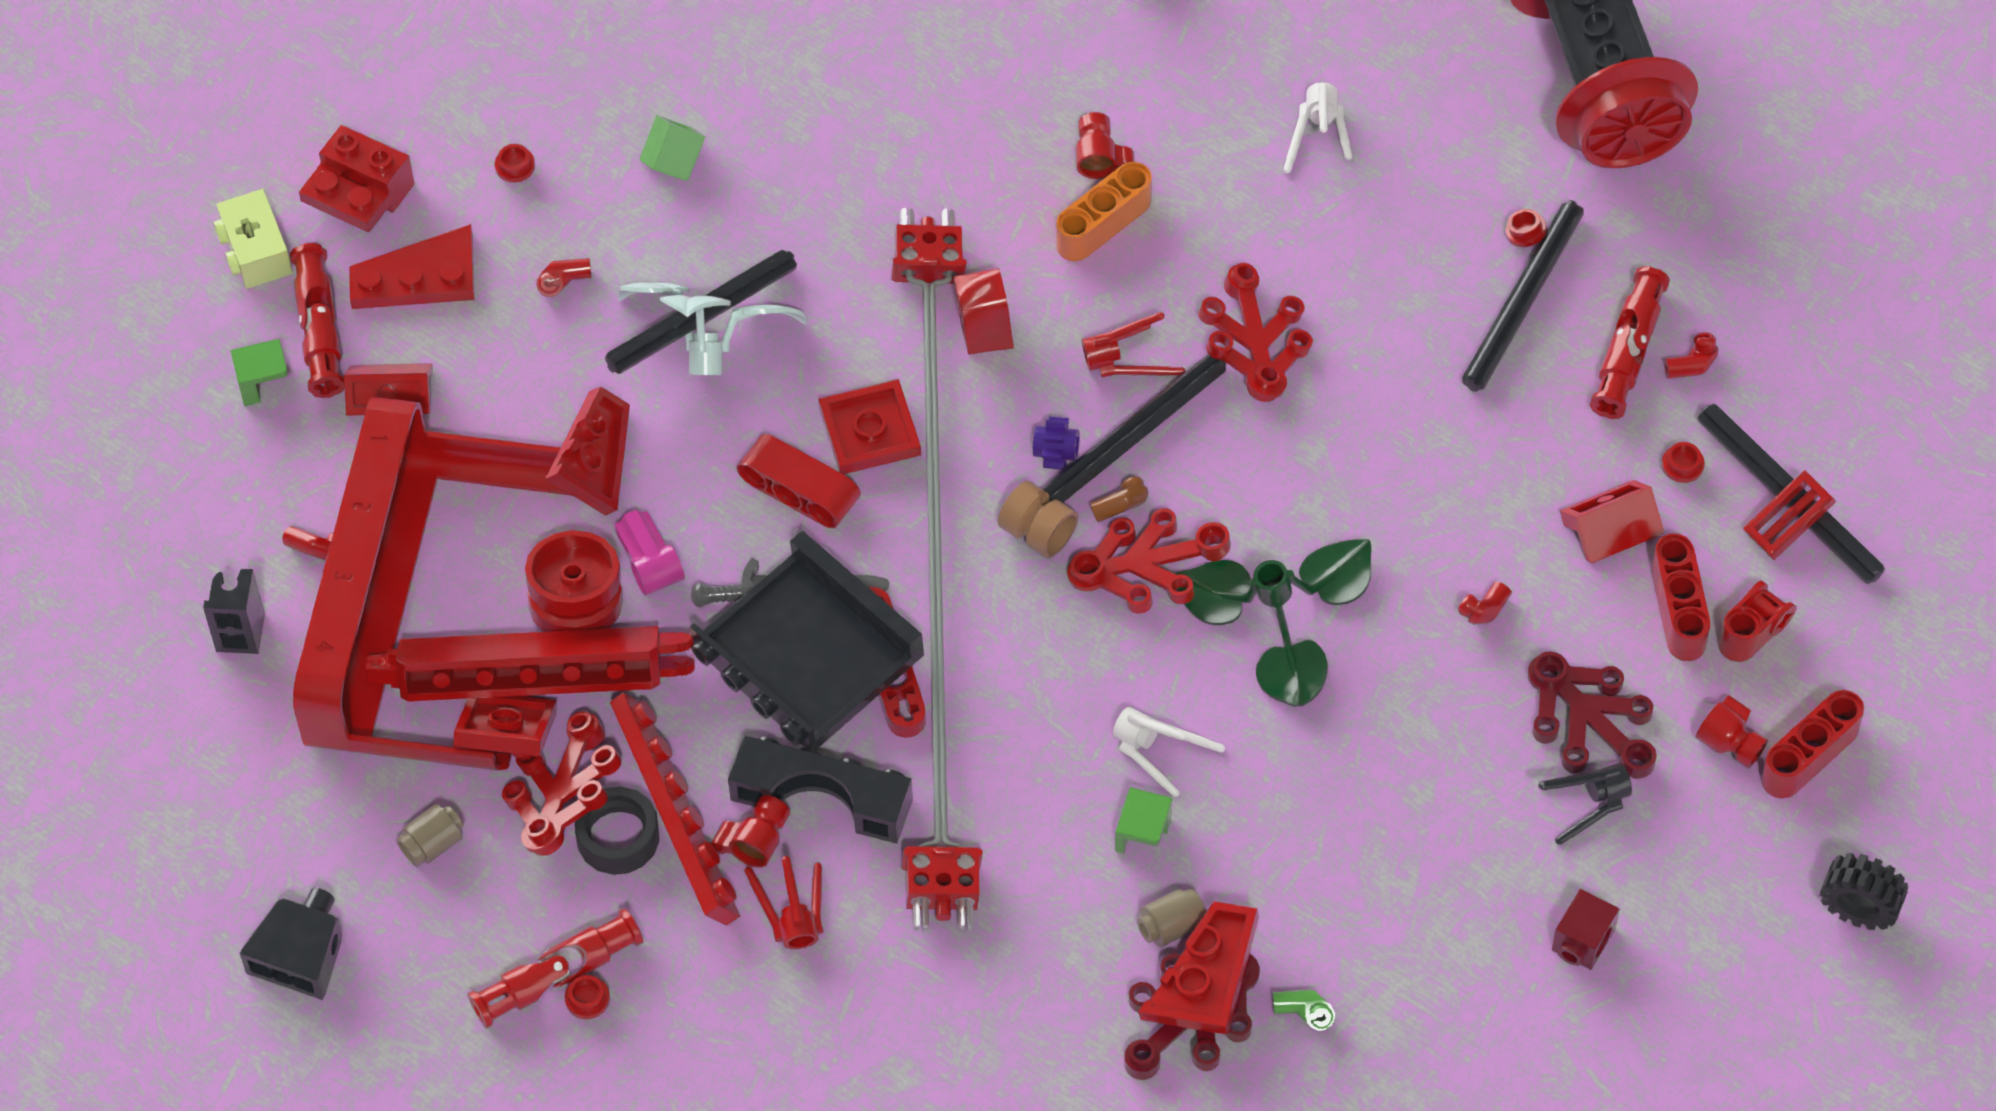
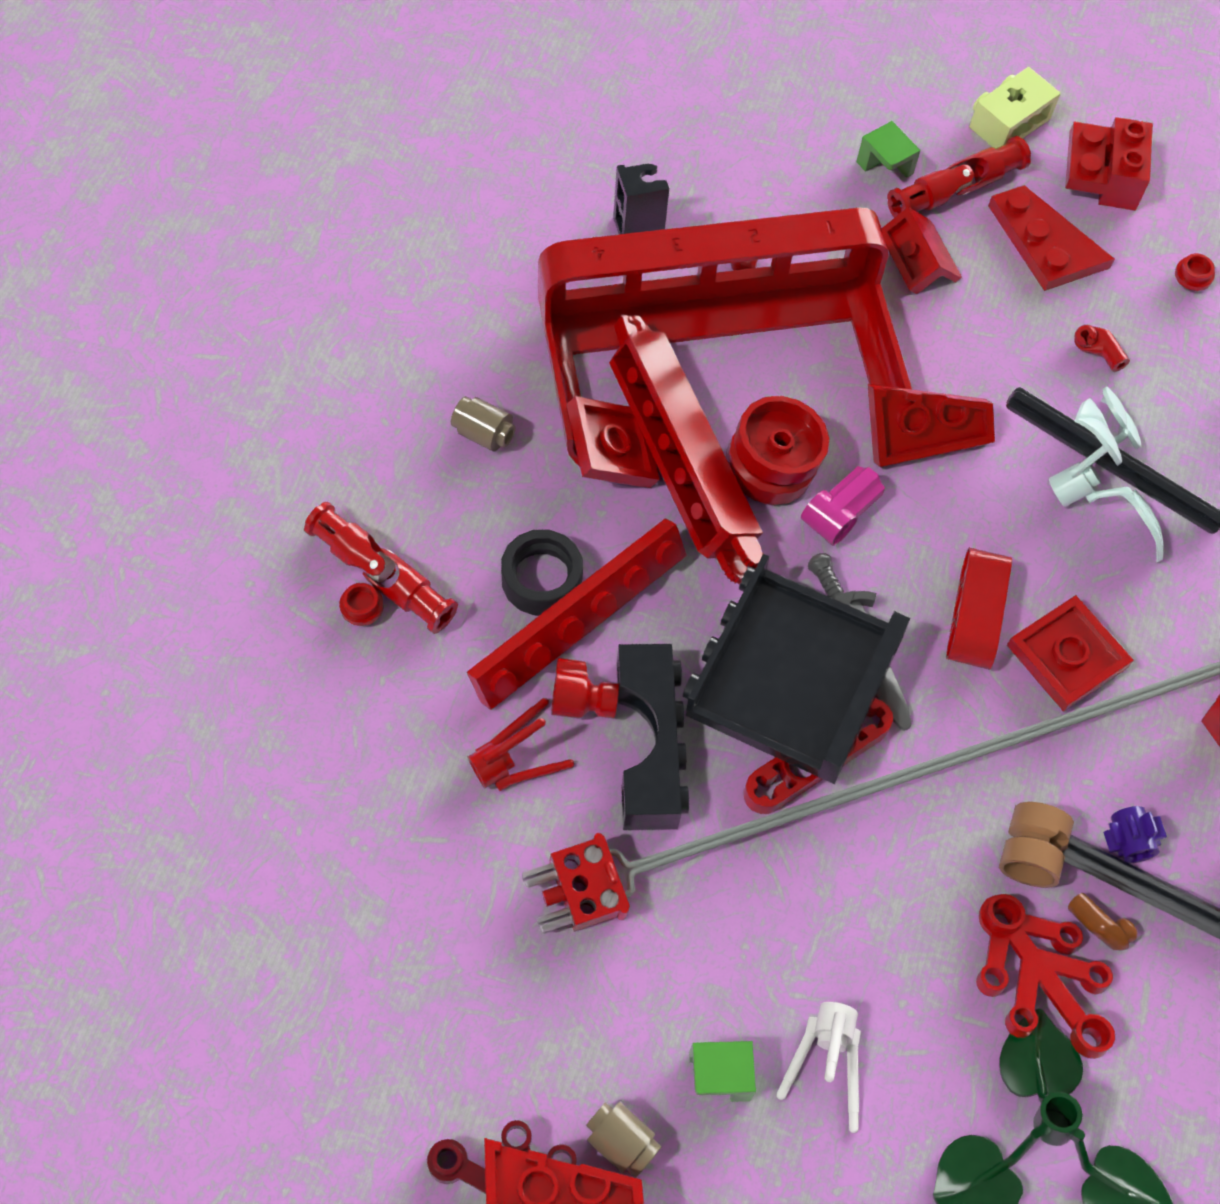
camera: 65 degrees right, 5 degrees up
black torso [239,888,342,1000] -> none
red plant [501,711,621,856] -> none

